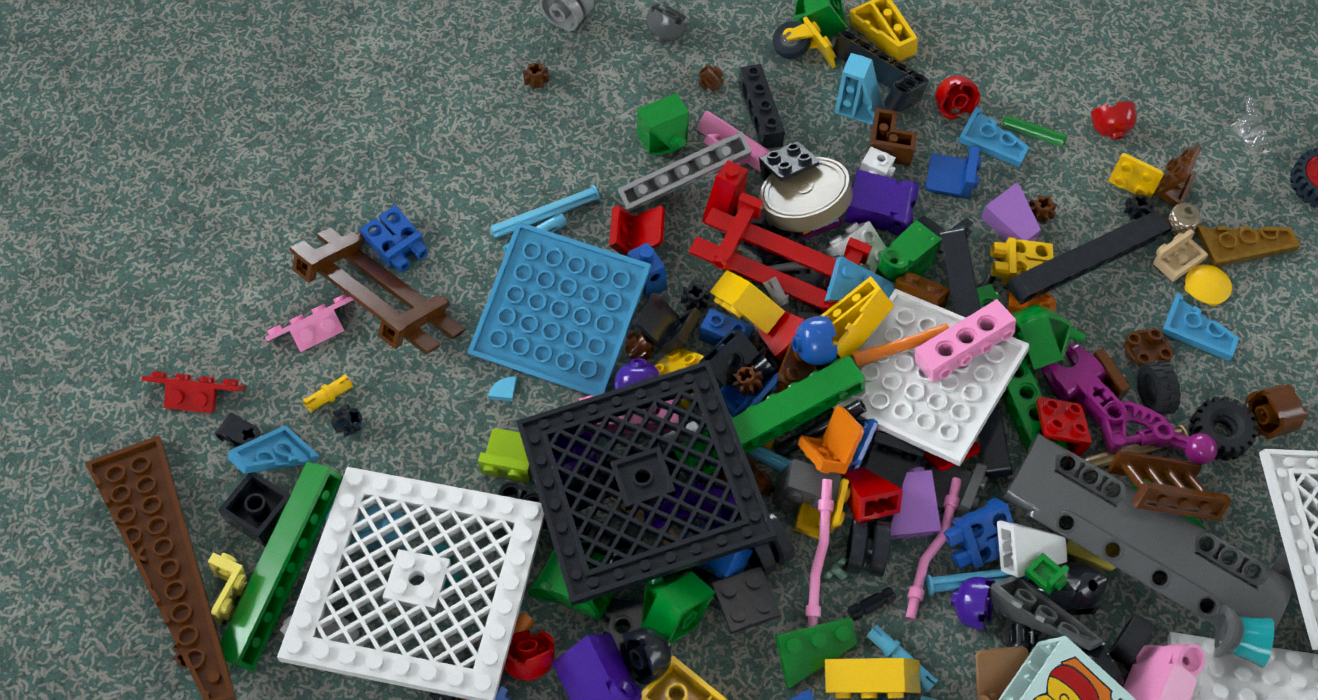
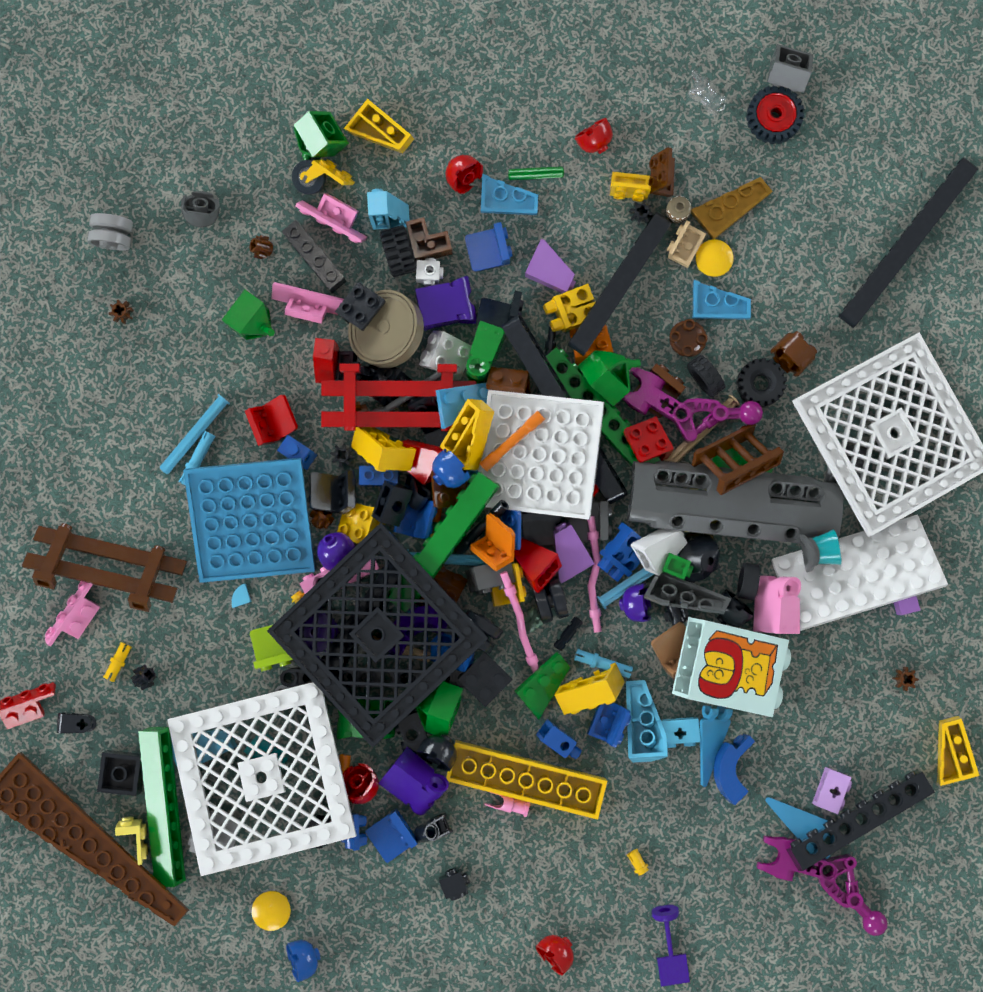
camera: 25 degrees left, 25 degrees up
dark azure wing [227,425,320,474] -> none
blue hips [359,205,428,273] -> none
light grey brick [618,131,752,212] -> none
reddish brown gear [733,365,764,397] -> none
light grey pin [763,276,789,307] -> none
black beam [832,31,929,112] -> none
bright pink brick [915,299,1016,383] -> none
reddish brown gear [1029,195,1057,224] -> none
none -> bright pink bracket [295,193,367,243]
none -> black tyre [380,225,417,278]

